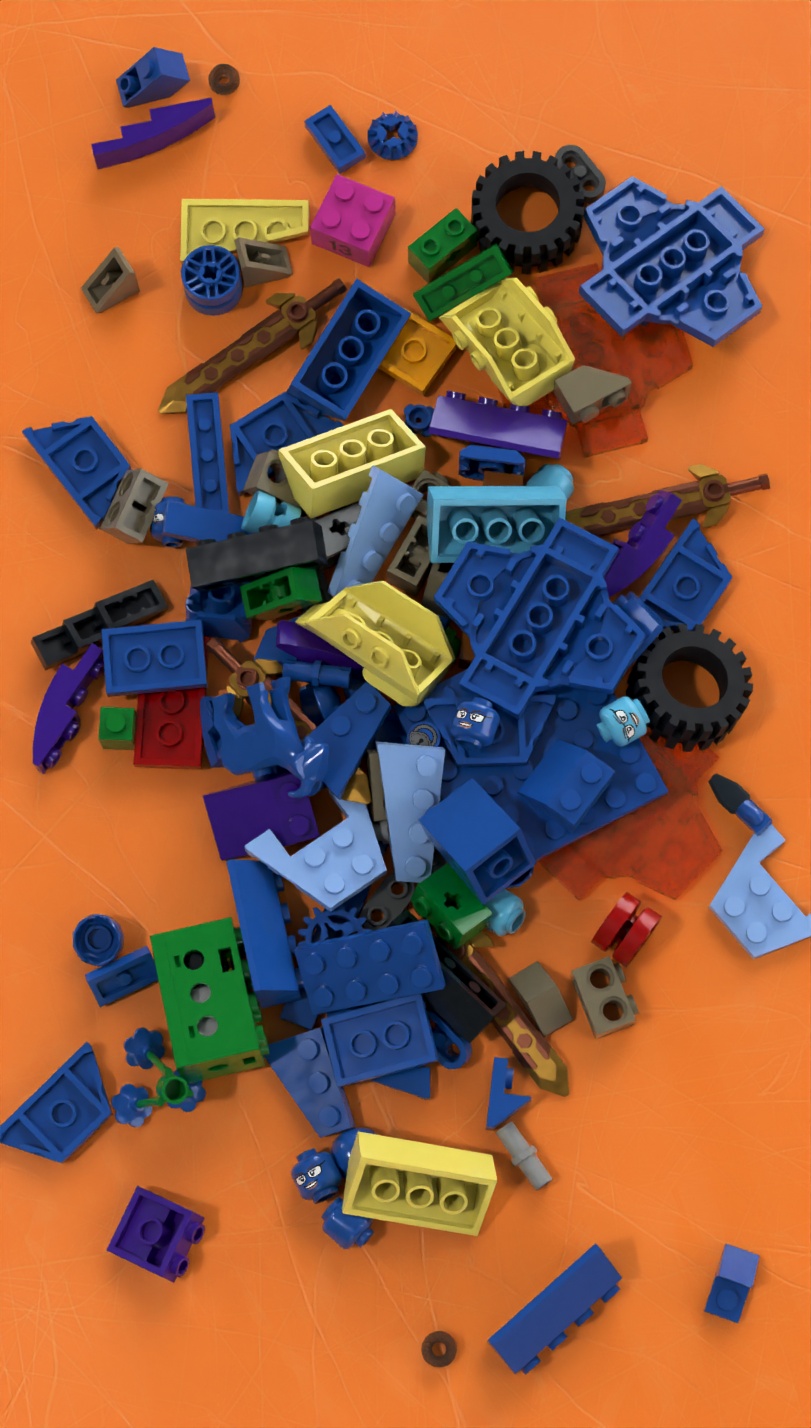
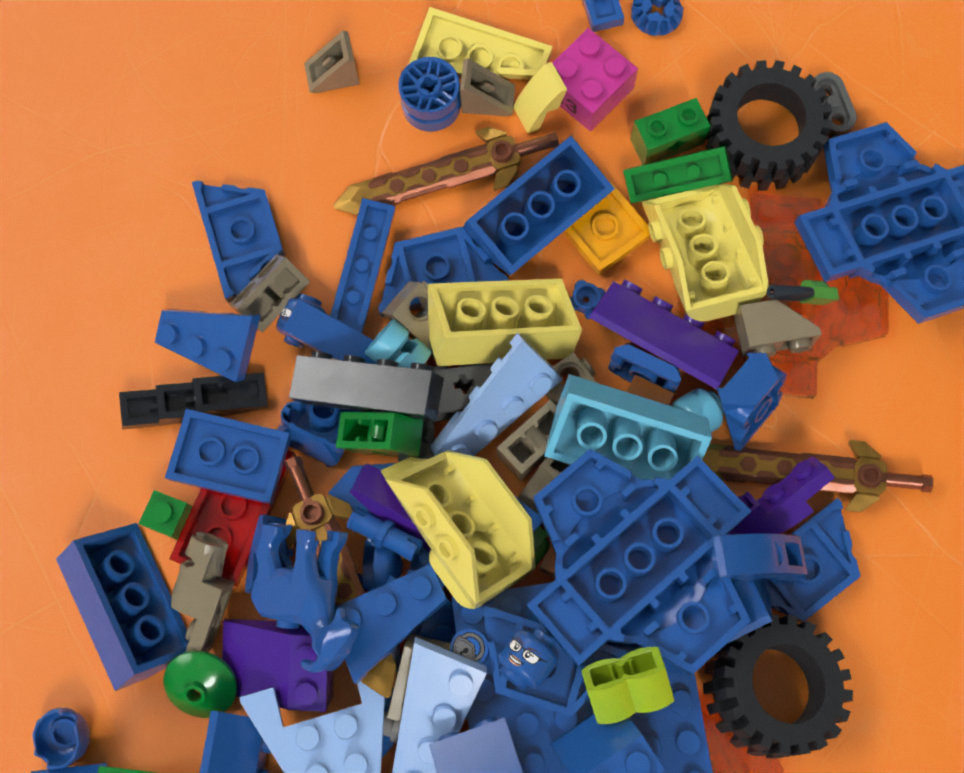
camera: 20 degrees right, 0 degrees up
dark purple slope [33,643,104,774] -> none
medium azure head [596,696,650,747] -> none
none -> blue slope [56,523,189,691]
none -> blue wing [154,309,261,382]
none -> green dish [163,651,237,718]
none -> dark tan plate [171,532,235,652]
none -> light yellow slope [513,62,567,134]
none -> lime brick [581,647,674,724]
none -> blue slope [711,534,808,581]
none -> blue slope [716,353,787,451]
none -> piece [767,280,839,305]

